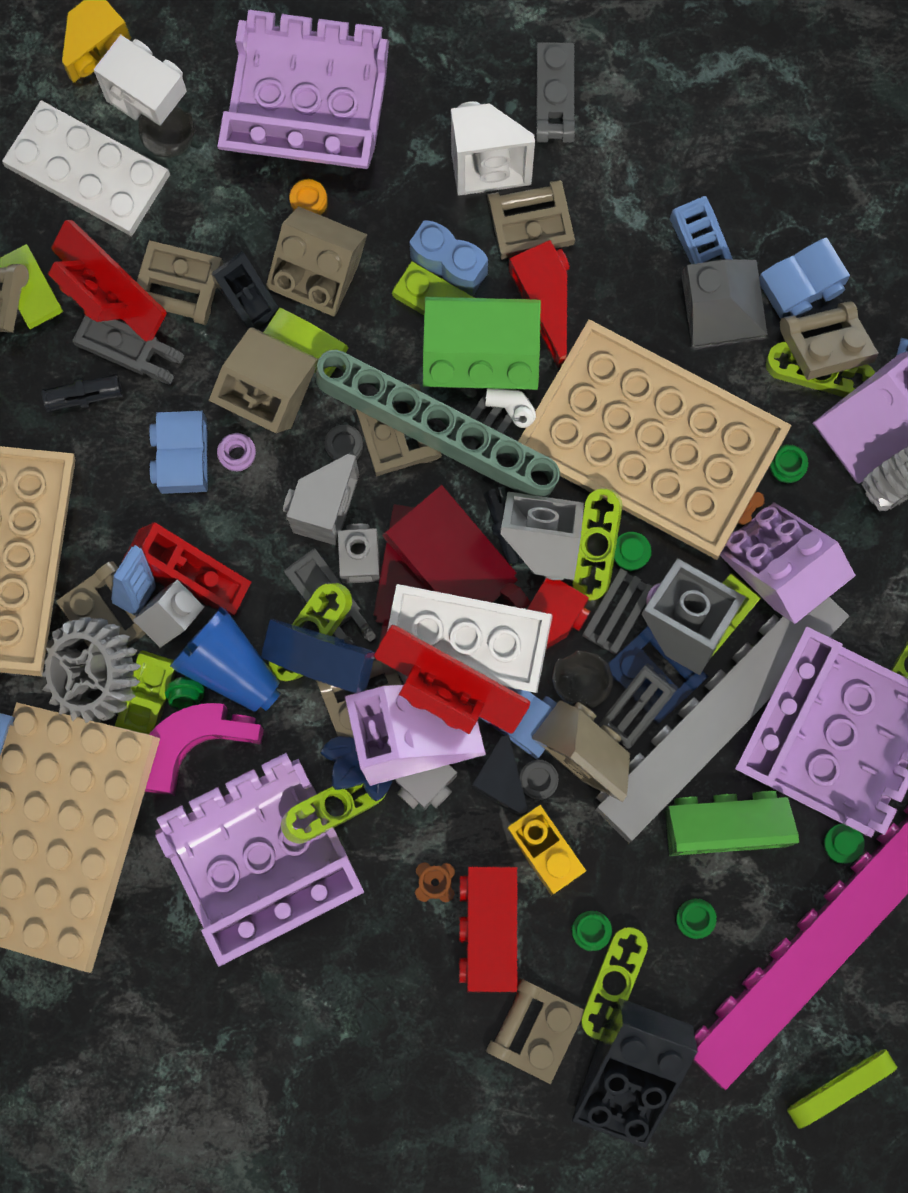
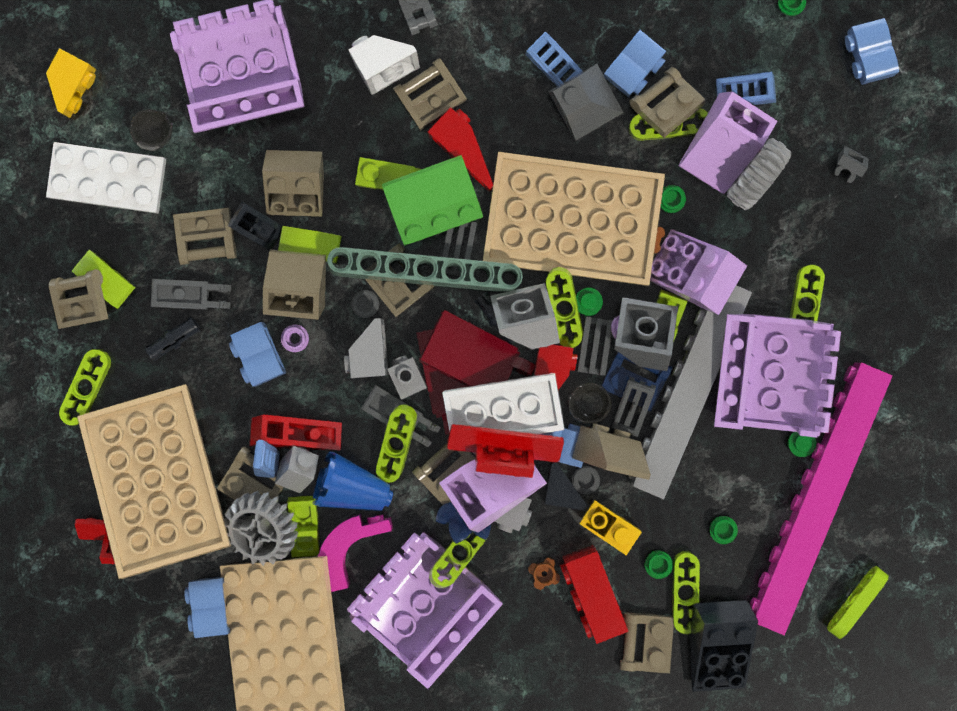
camera: 25 degrees left, 10 degrees up
red bracket [48,220,167,341] -> none
white brick [93,35,187,126] -> none
green plate [165,677,205,711] -> none
dark blue slope [261,619,375,693] -> none
light orange tile [289,179,327,215] -> none
medium blue brick [409,220,488,296] -> none
white arm [485,388,536,428] -> none
bright green slope [665,791,799,856] -> none

